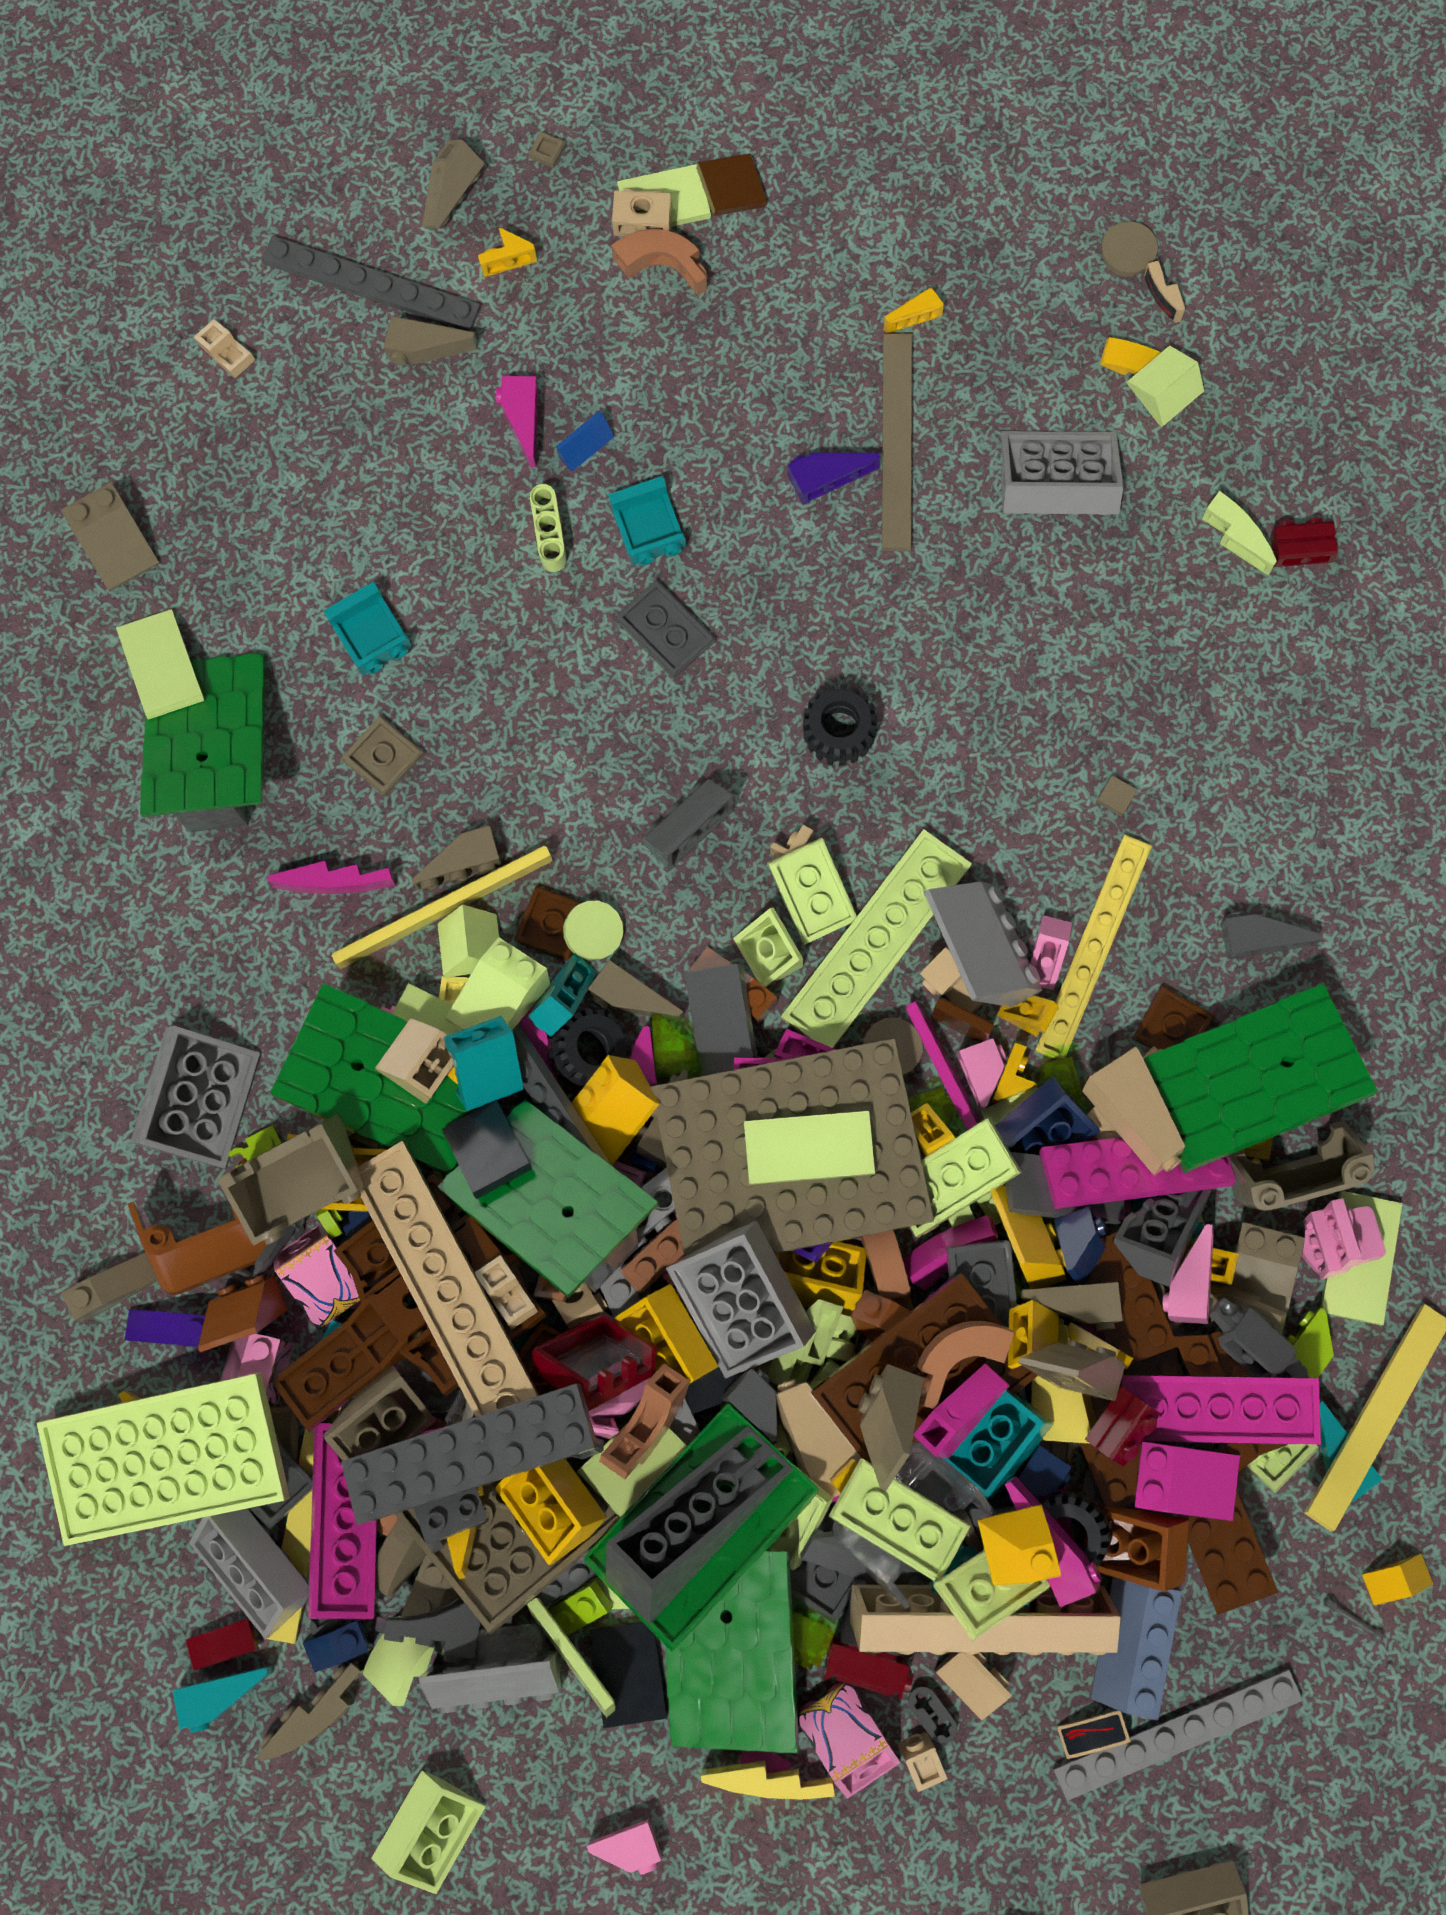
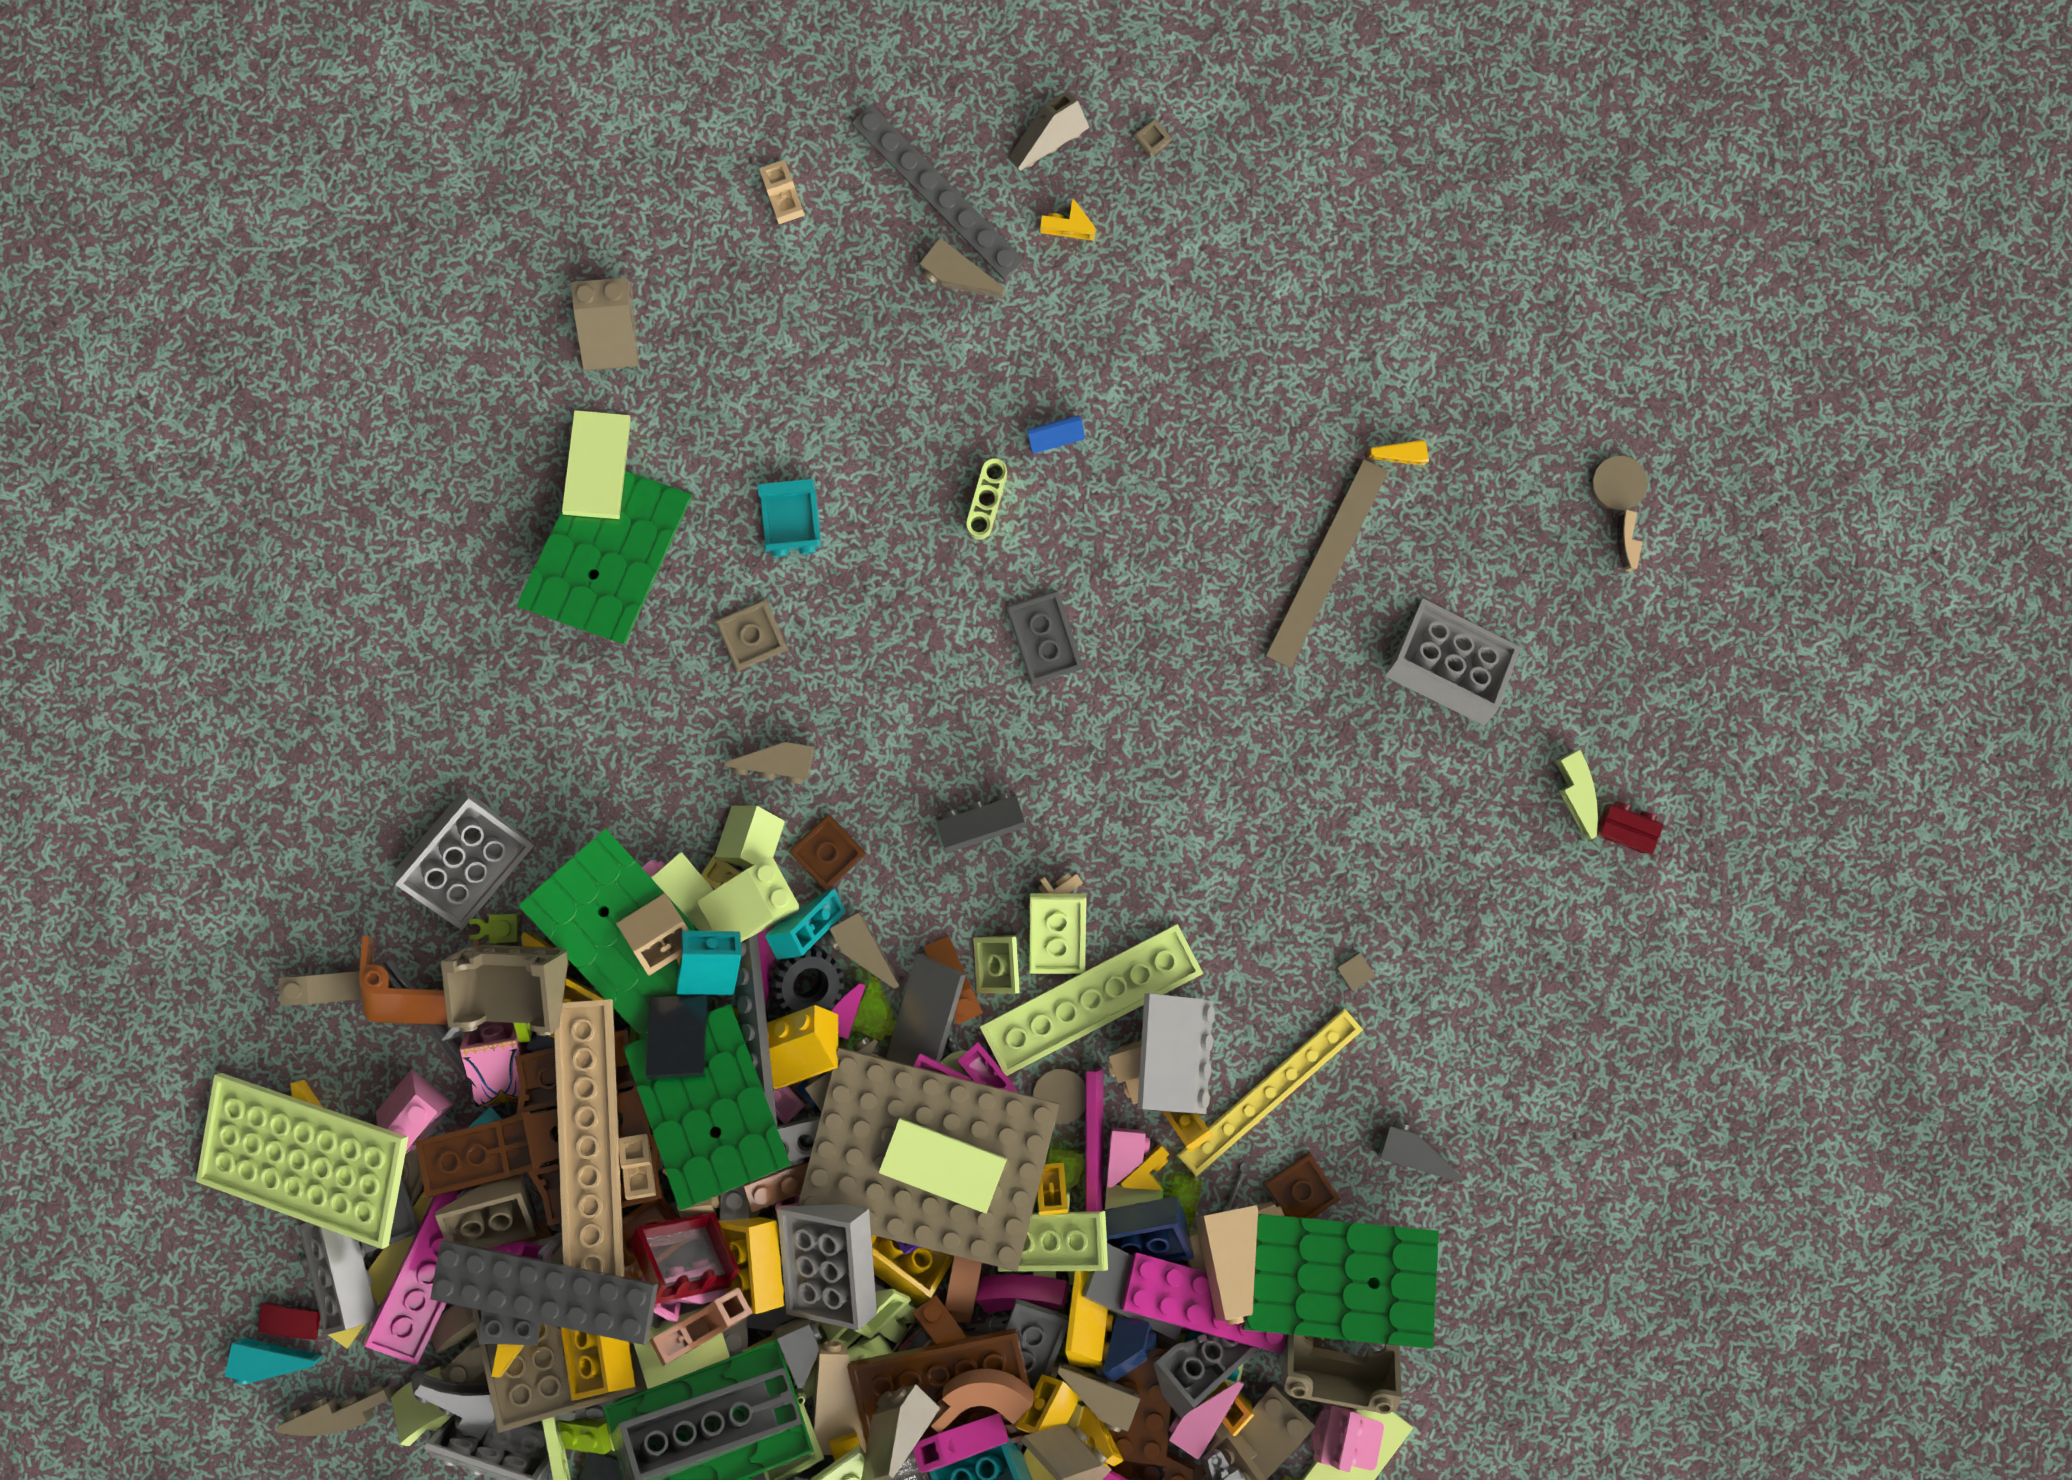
camera: 15 degrees right, 10 degrees up
dark purple slope [124,1309,217,1350] -> none
dark orange slope [198,1274,288,1352] -> none
dark pink slope [267,861,396,894] -> none
dark blue slope [303,1619,374,1673] -> none
light yellow tile [331,846,553,969] -> none
dark pink slope [496,376,538,467] -> none
yellowish green tile [563,900,623,960] -> none
teal panel [608,476,686,566] -> none
nougat arch [611,229,708,296] -> none
tan brick [612,189,672,236] -> none
yellowish green tile [617,164,711,227] -> none
reddish brown tile [696,153,767,216] -> none
dark purple slope [787,453,881,504] -> none
black tyre [803,685,877,766] -> none
reddish brown tile [931,997,994,1043] -> none
bright pink slope [1030,915,1072,991] -> none
yellow slope [1100,337,1161,375] -> none
yellowish green slope [1126,346,1204,427] -> none

